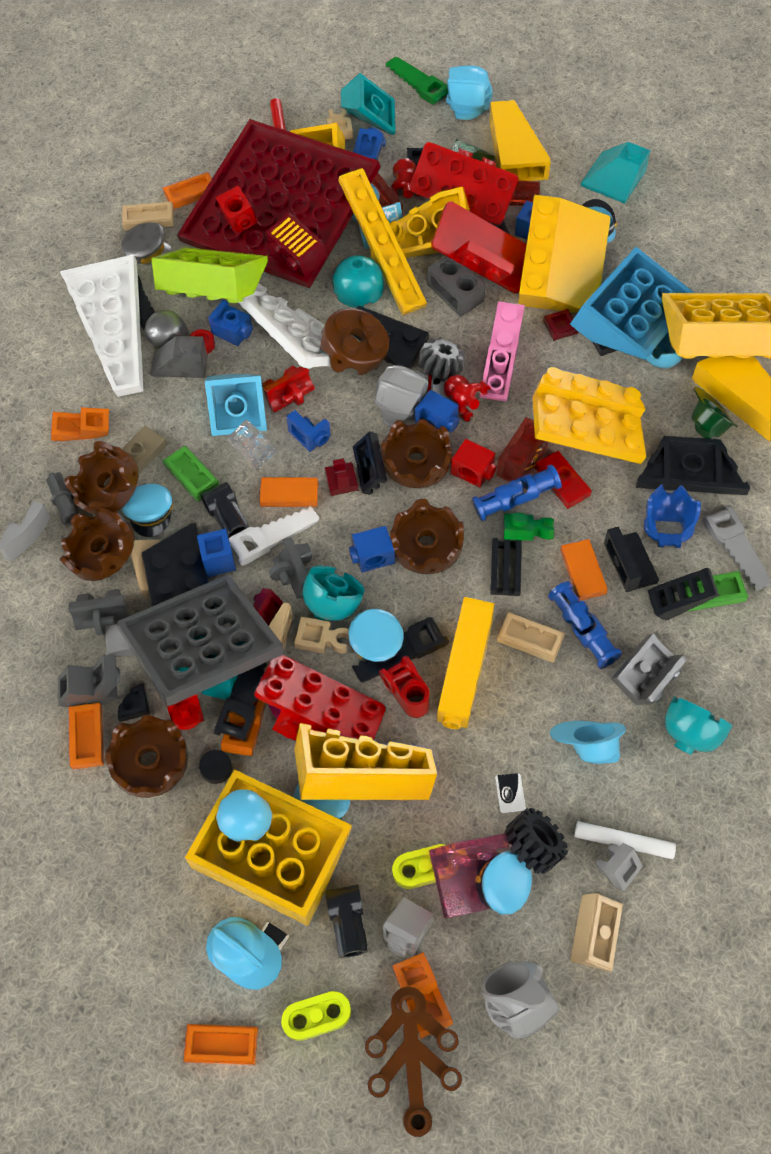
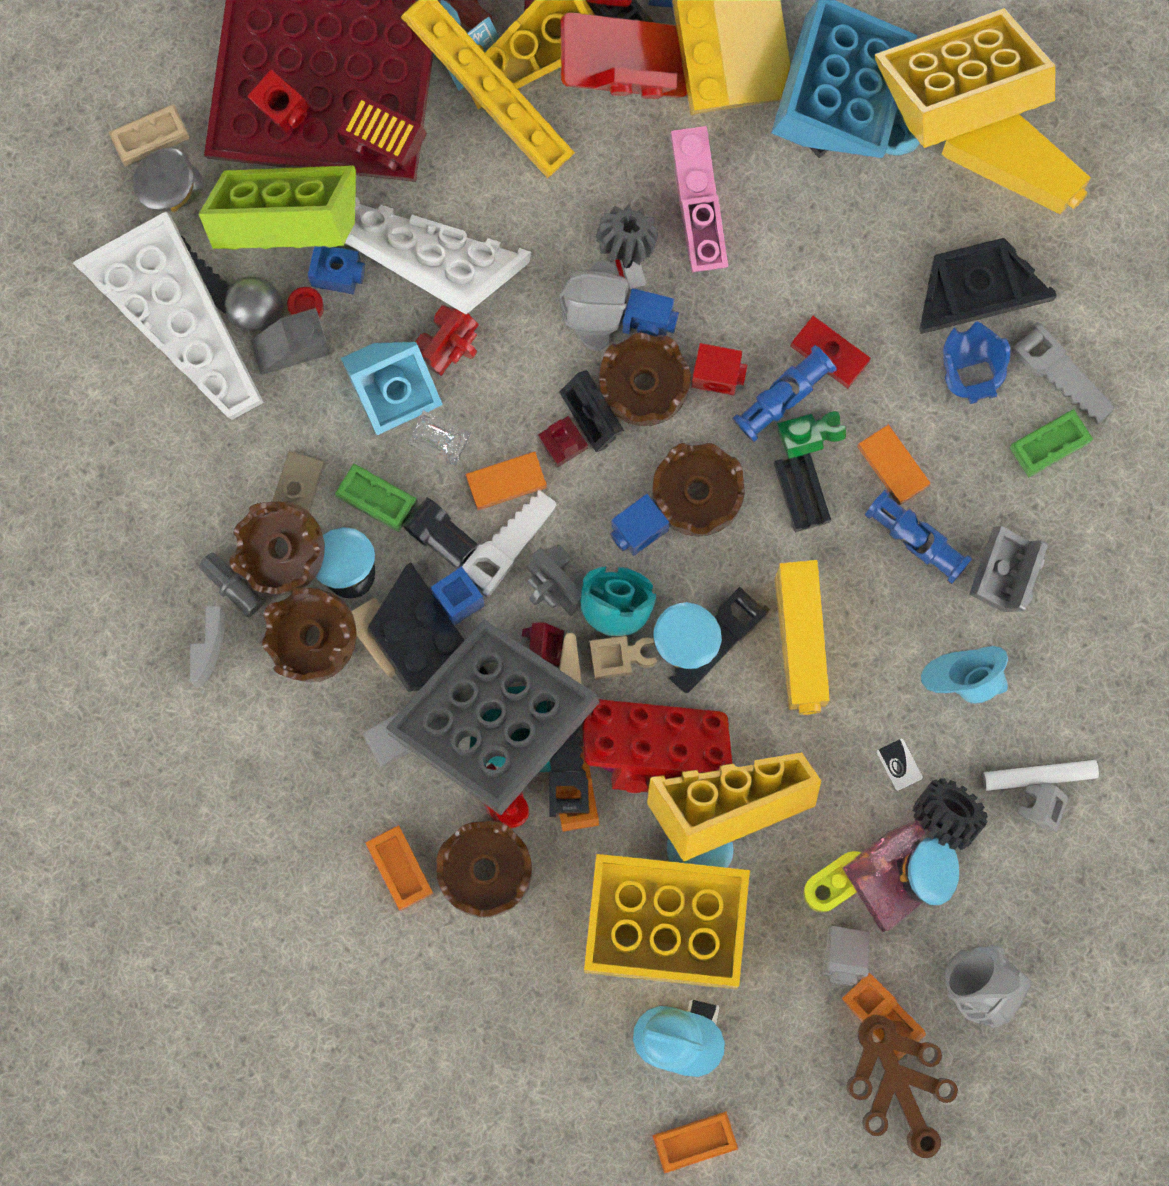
camera: 20 degrees left, 15 degrees up
orange slope [51,407,109,441] -> none
dark grey brick [57,654,120,707] -> none
dark grey hips [68,589,130,636] -> none
black tile [118,683,150,722] -> none
orange tile [163,172,212,209] -> none
black tile [199,750,232,784] -> none
medium azure hair [216,790,272,842] -> none
neon yellow plate [281,991,351,1041] -> none
blue bracket [286,410,331,452] -> none
reddish brown plate [320,308,389,375] -> none
black piece [325,884,368,958] -> none
teal cylinder [332,255,384,308] -> none
black wing [353,305,429,369] -> none
red piece [379,656,430,718] -> none
dark grey brick [427,256,486,317] -> none
red piece [443,375,491,422] -> none
clear red brick [496,417,549,482] -> none
tan plate [497,612,565,663] -> none
yellow plate [532,367,646,464] -> none
dark red tile [543,309,578,341] -> none
tan slope [570,893,623,972] -> none
black panel [604,526,659,592] -> none
black slope [648,568,719,620] -> none
teal cylinder [665,696,733,755] -> none
dark green piece [691,387,738,439] -> none

